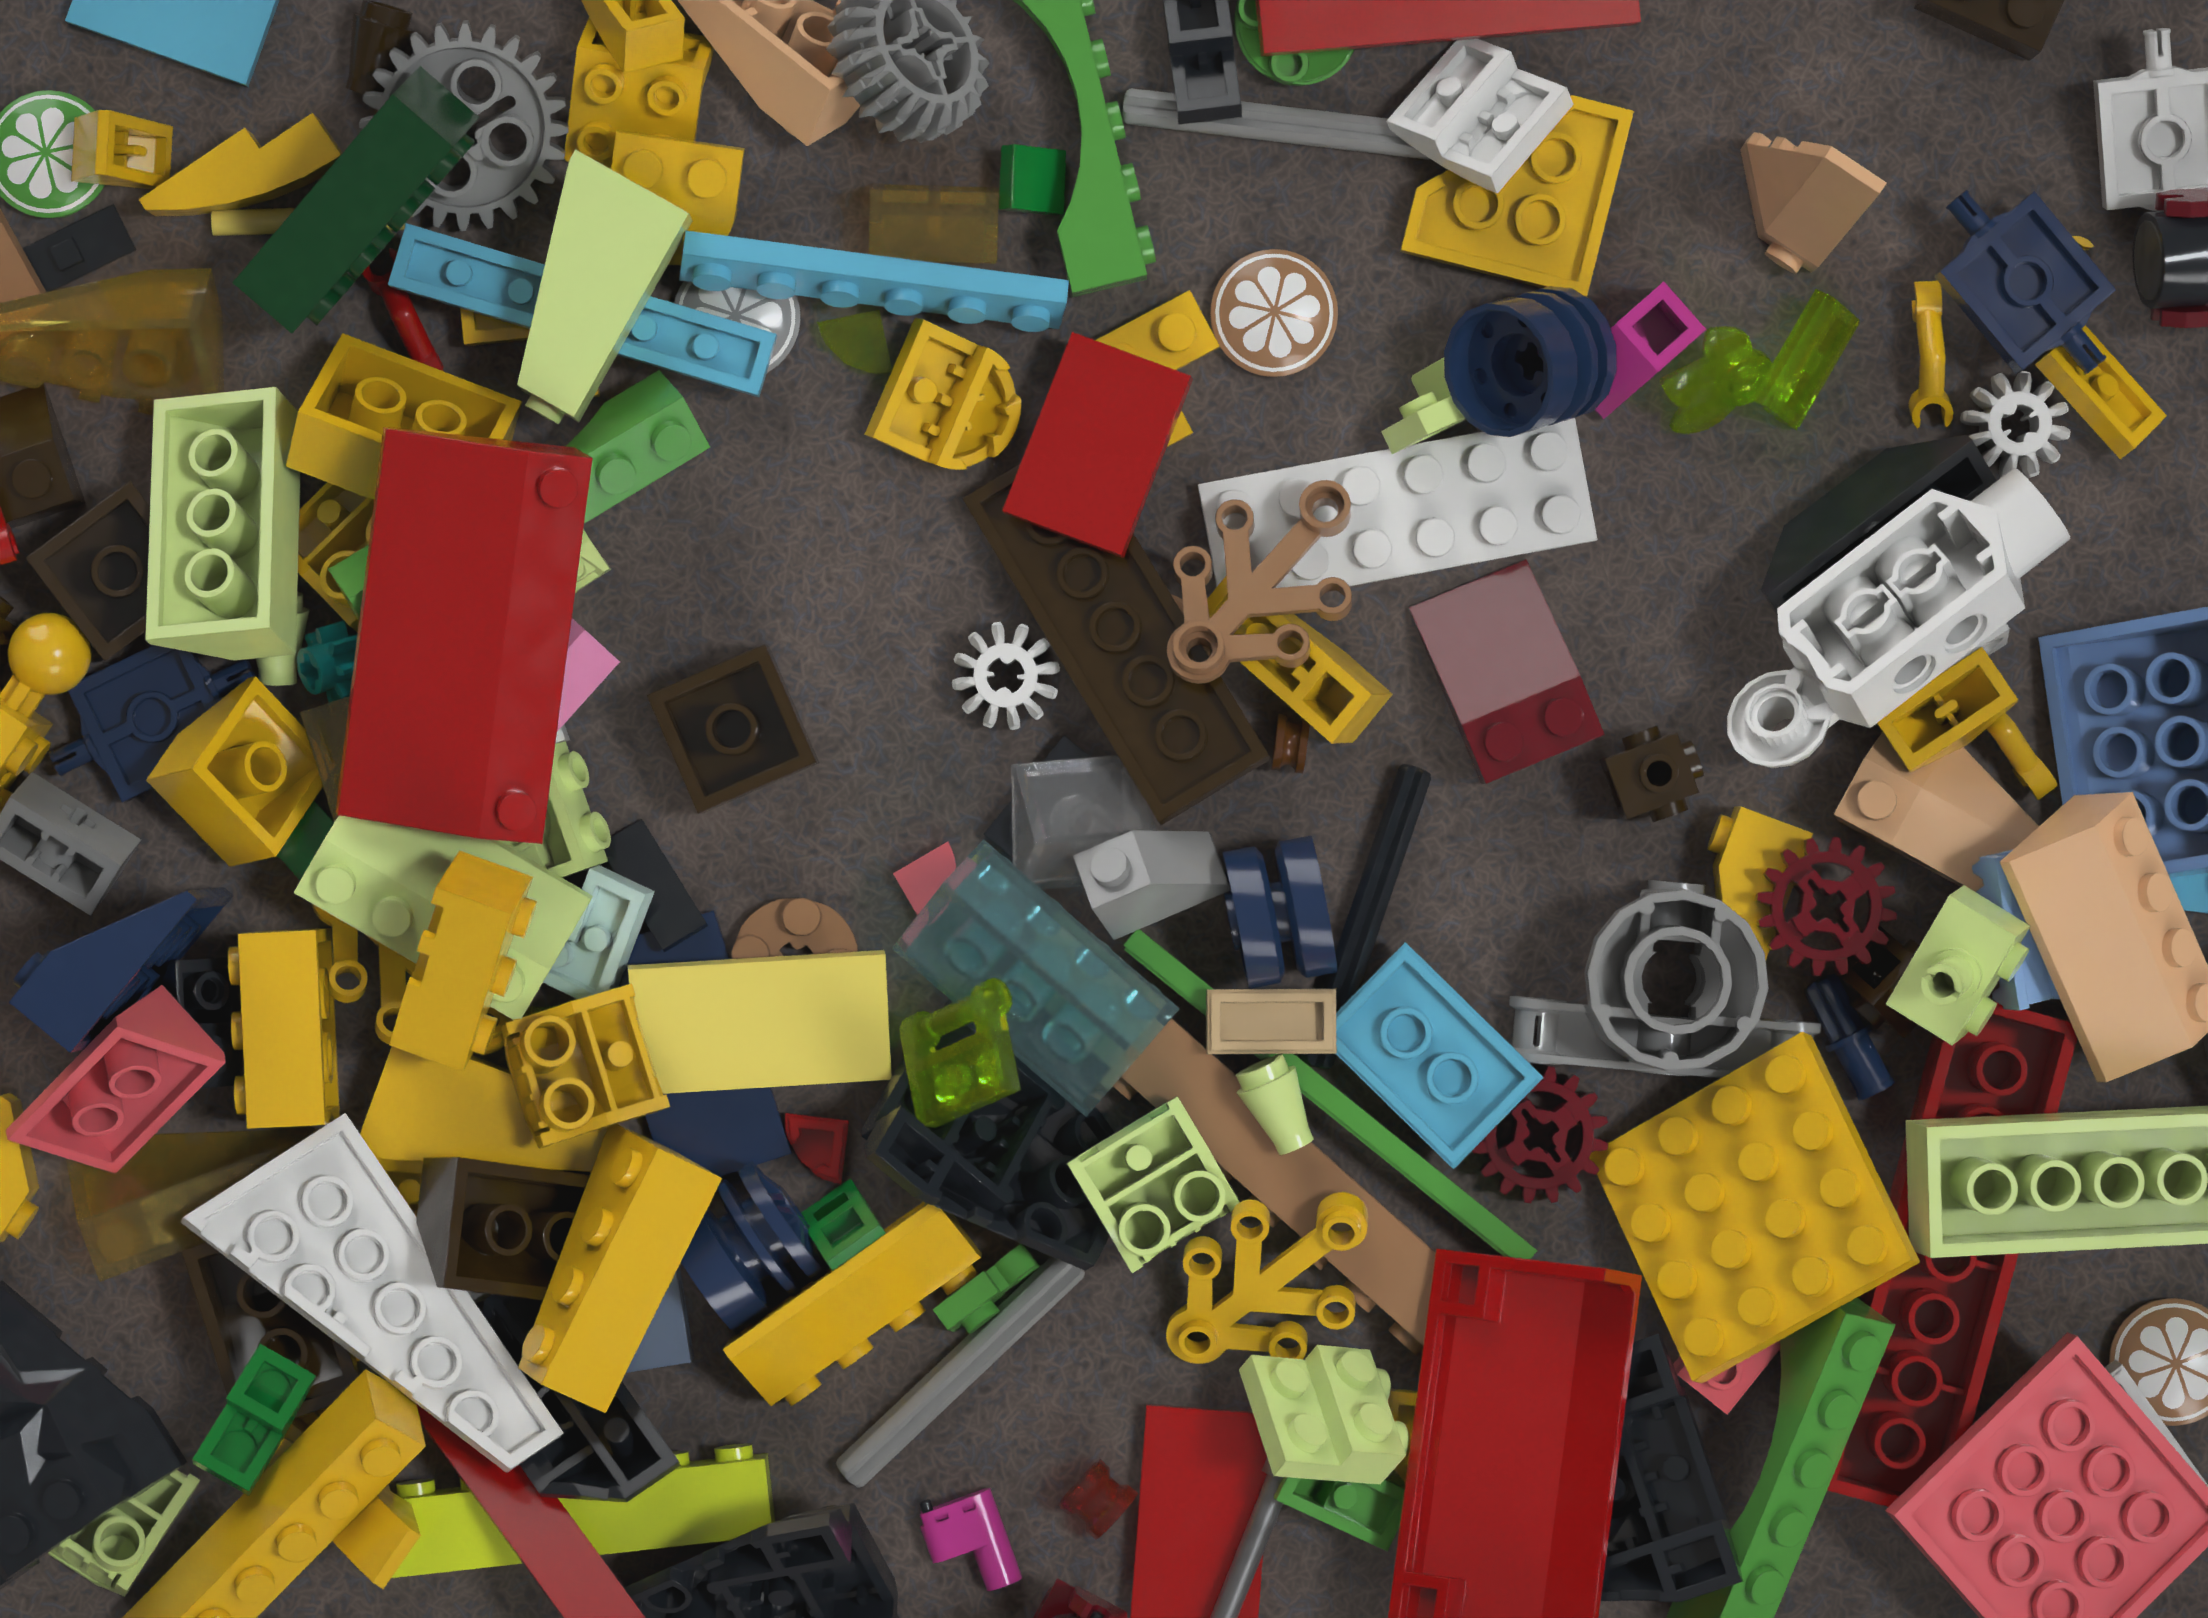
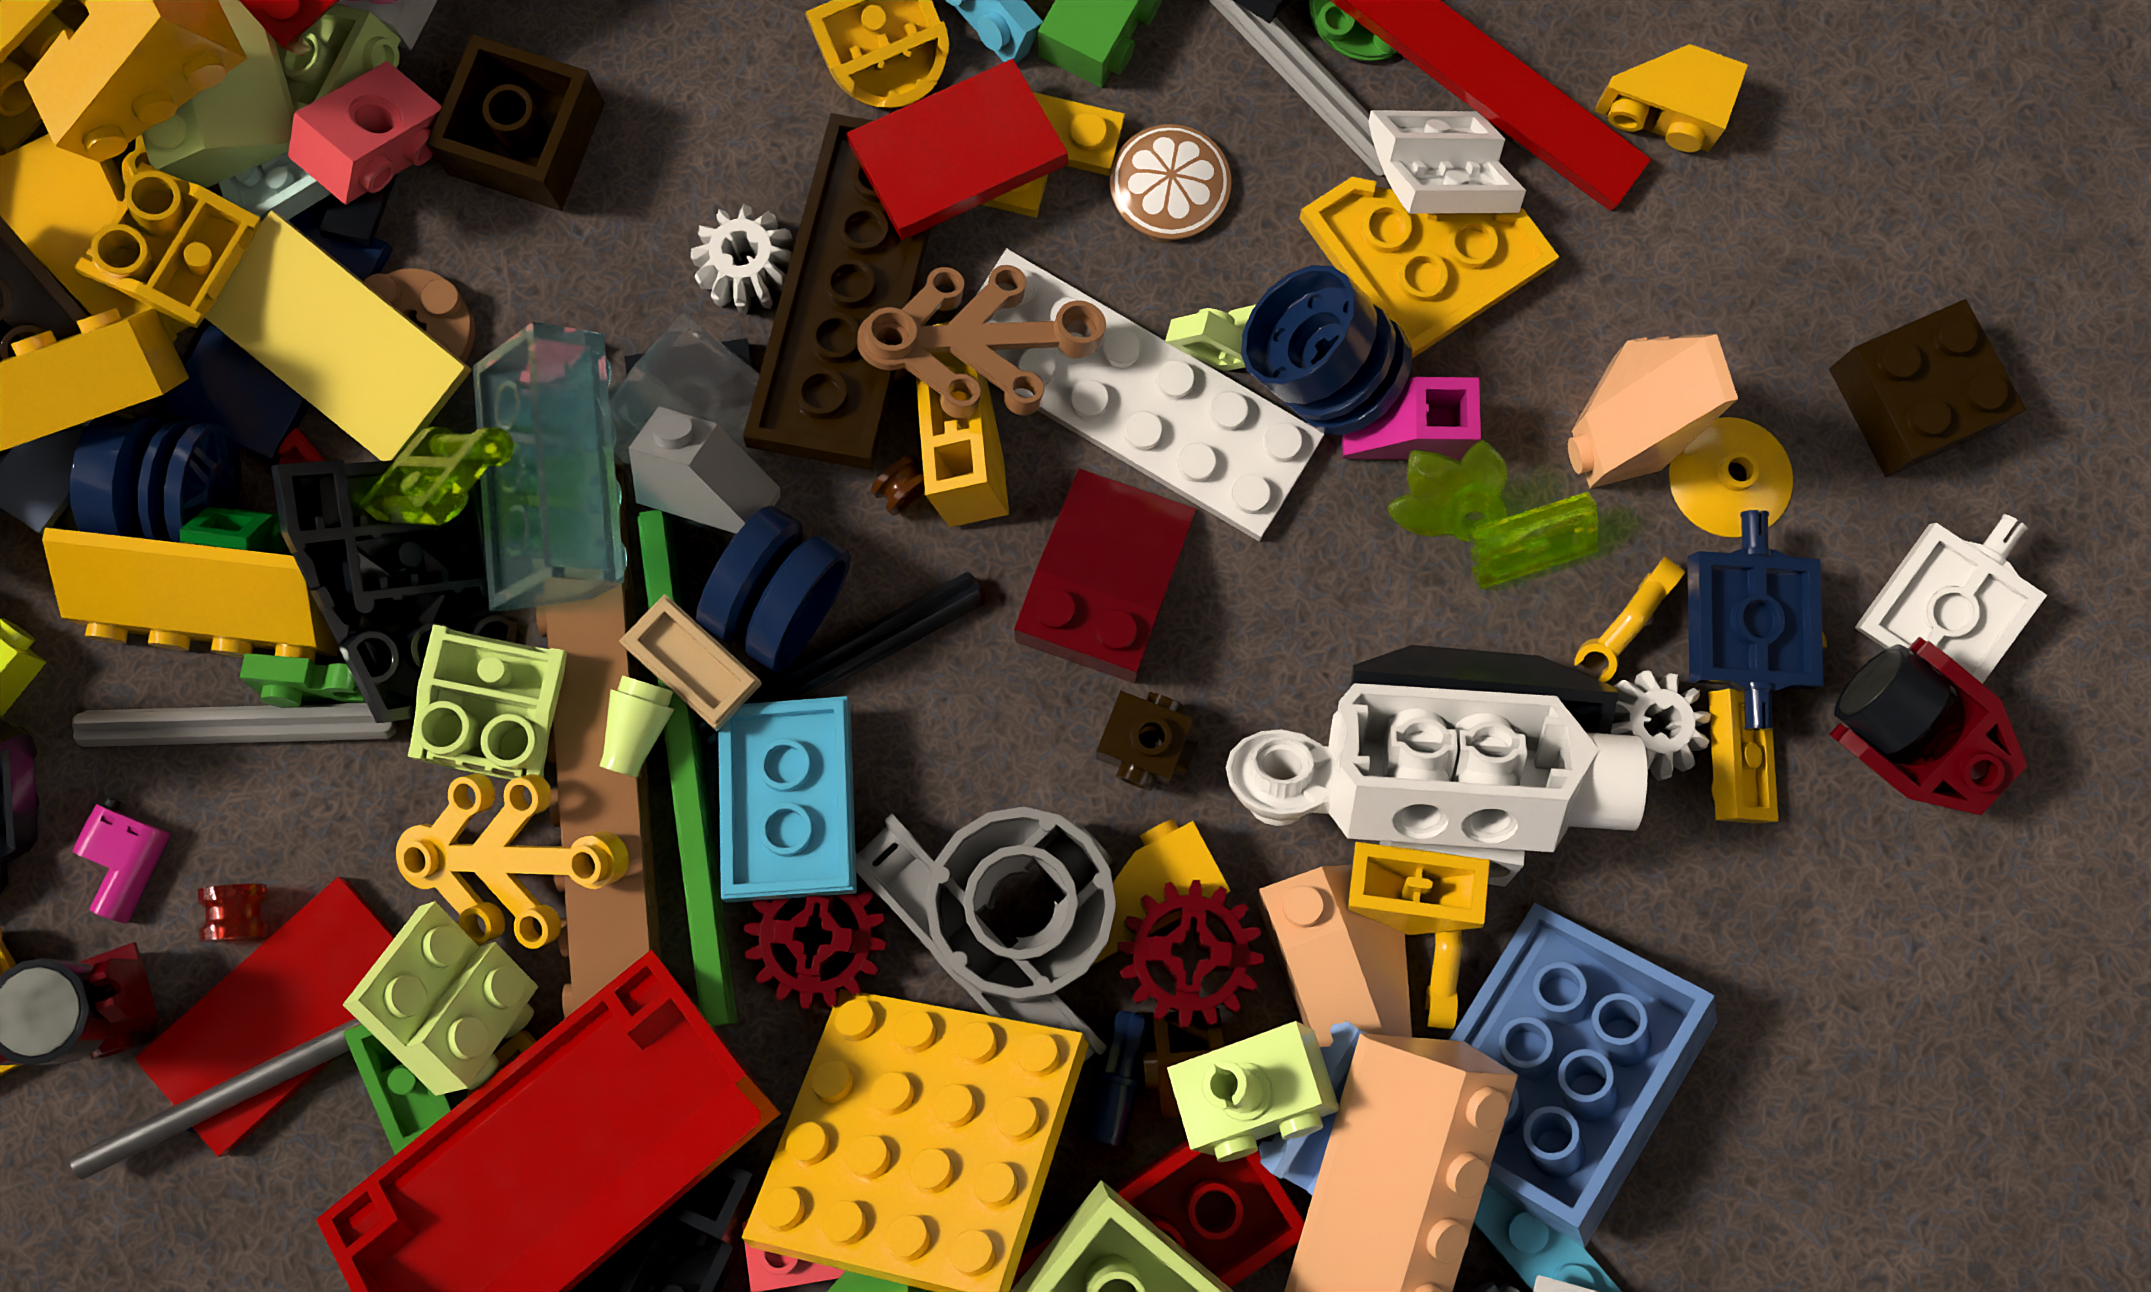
camera: 40 degrees right, 10 degrees down
none -> coral brick [288,61,442,205]
none -> yellow dish [1669,417,1793,538]

